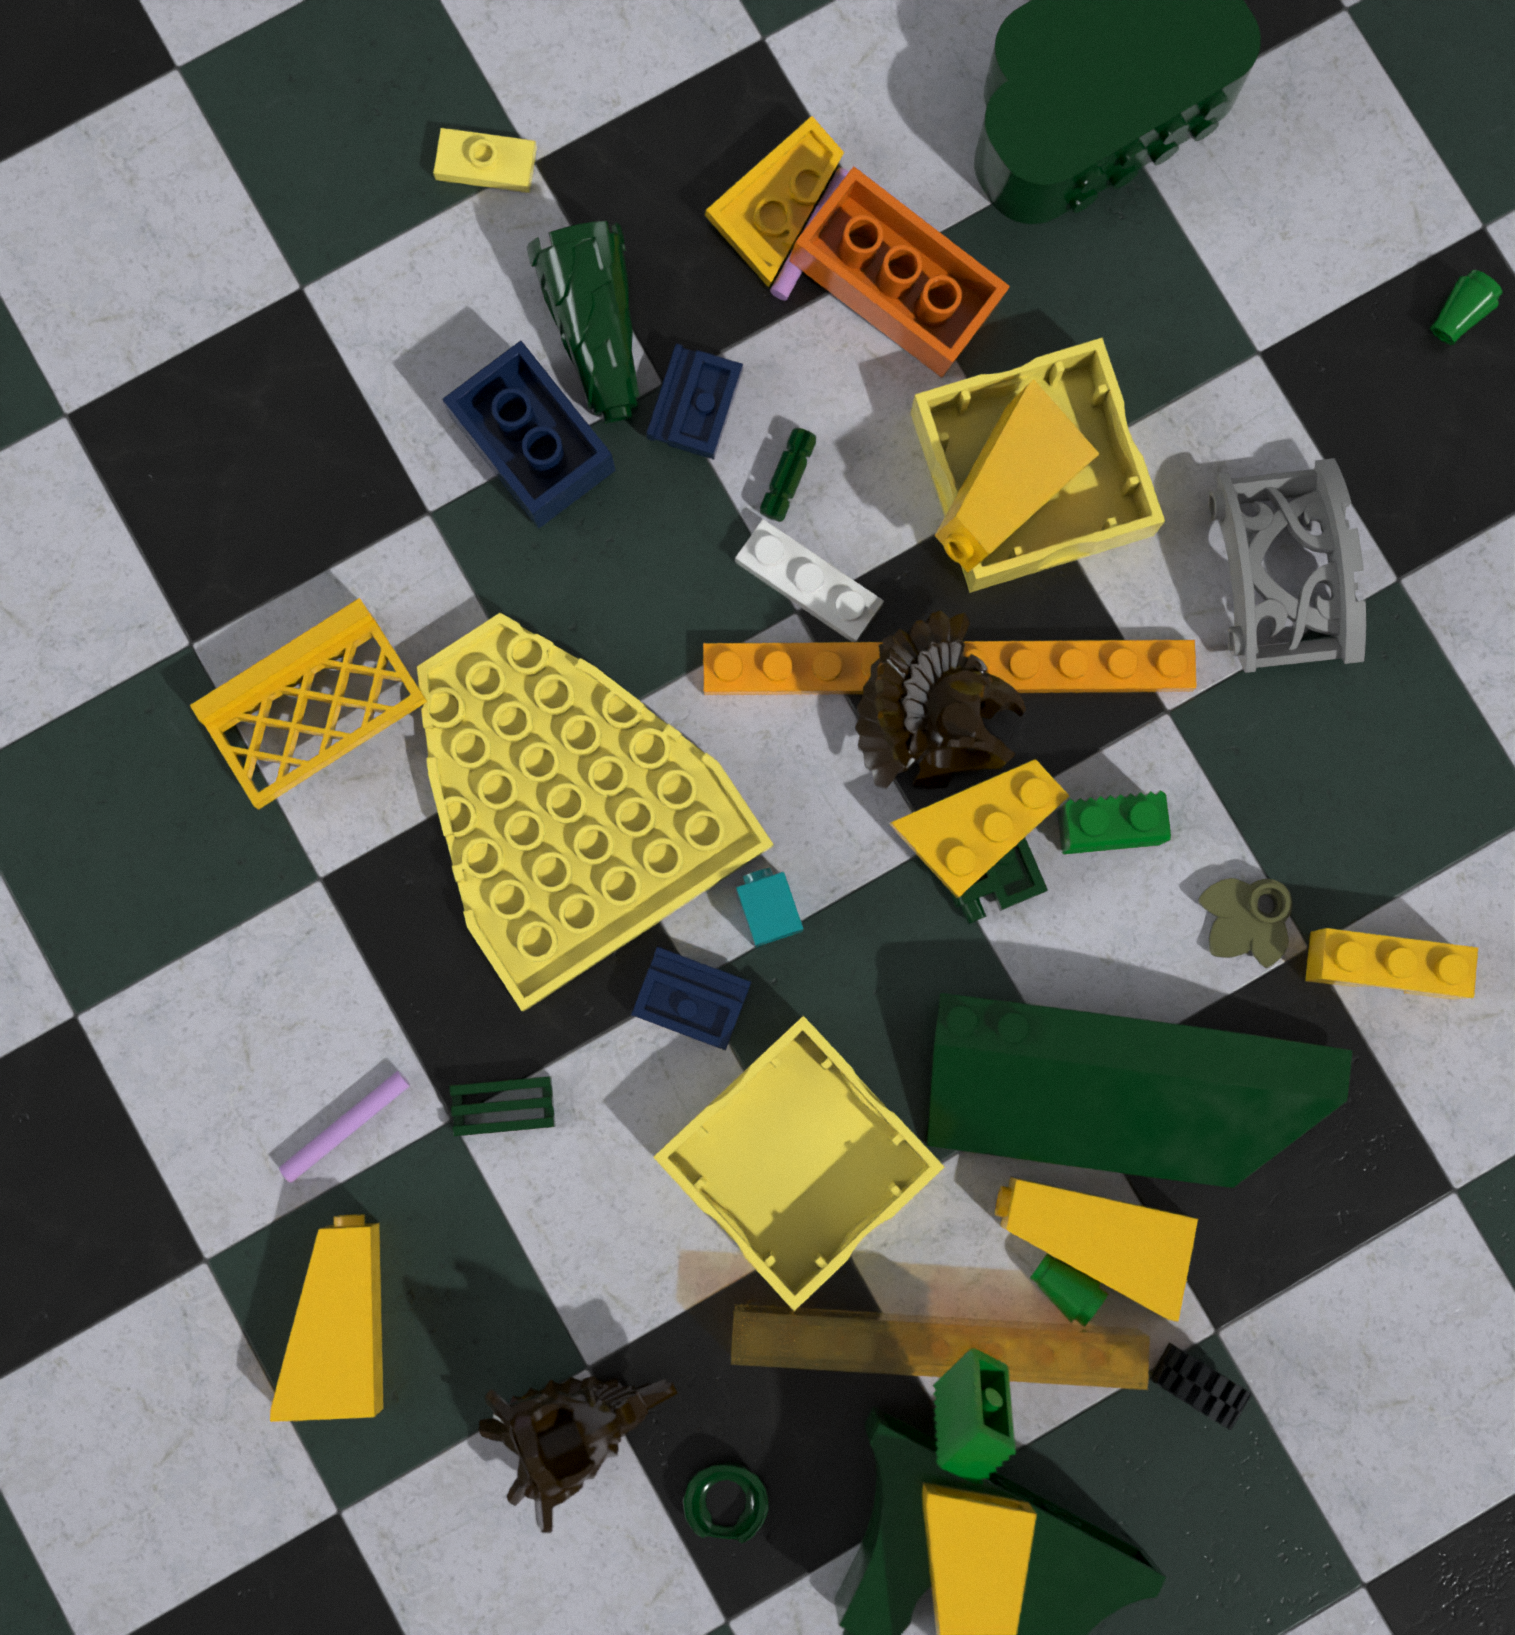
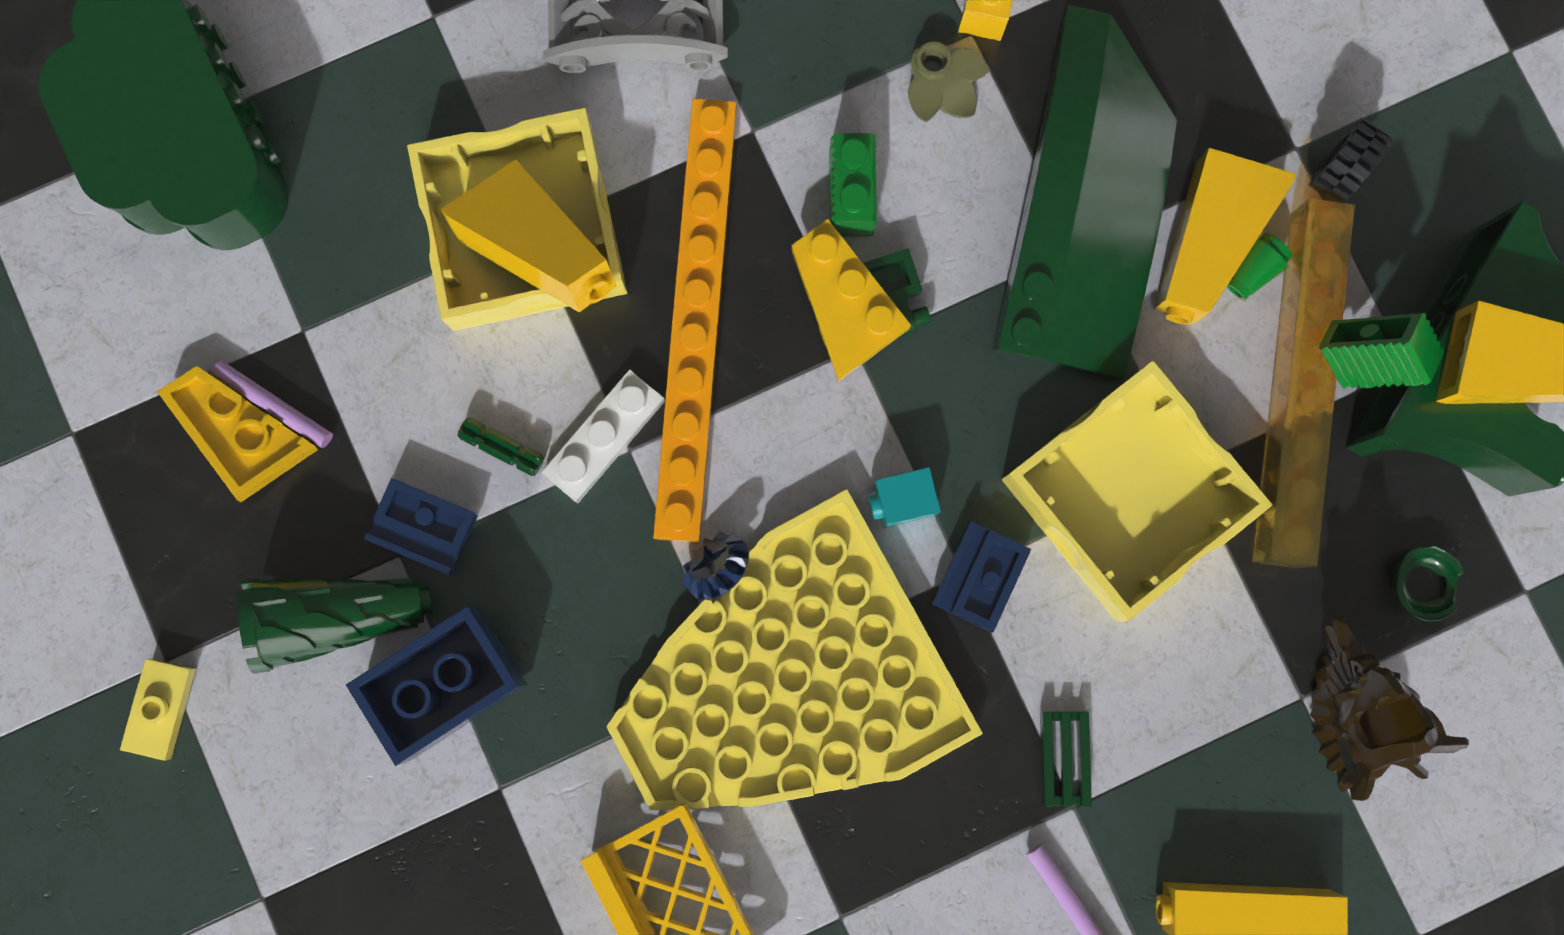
camera: 85 degrees left, 0 degrees up
orange brick [789,166,1010,378] -> none
dark brown piece [855,610,1026,789] -> none
none -> dark blue gear [682,531,749,600]

